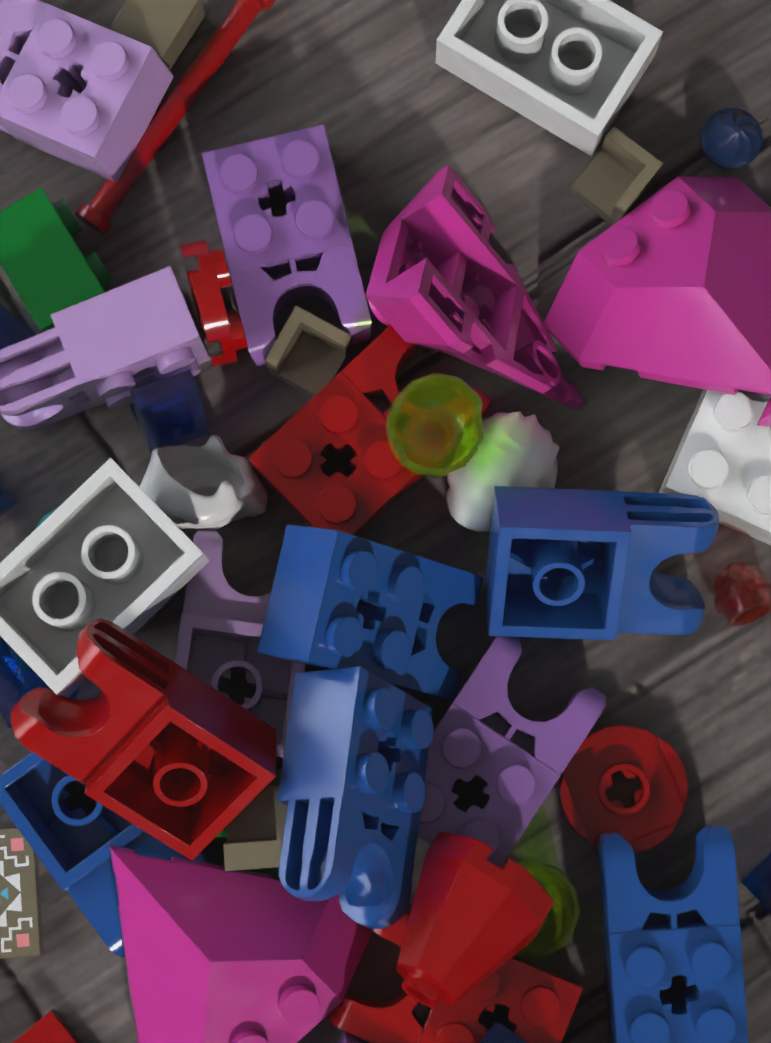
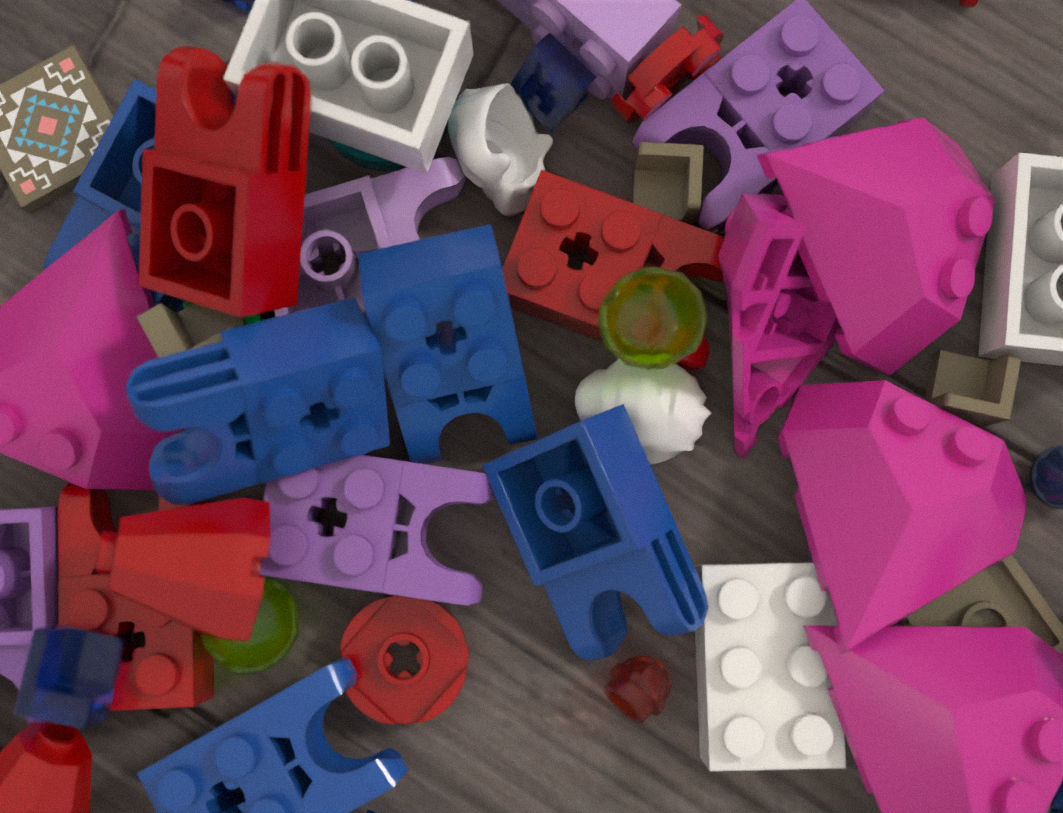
camera: 65 degrees right, 0 degrees up
none -> dark pink wedge [756,117,996,375]

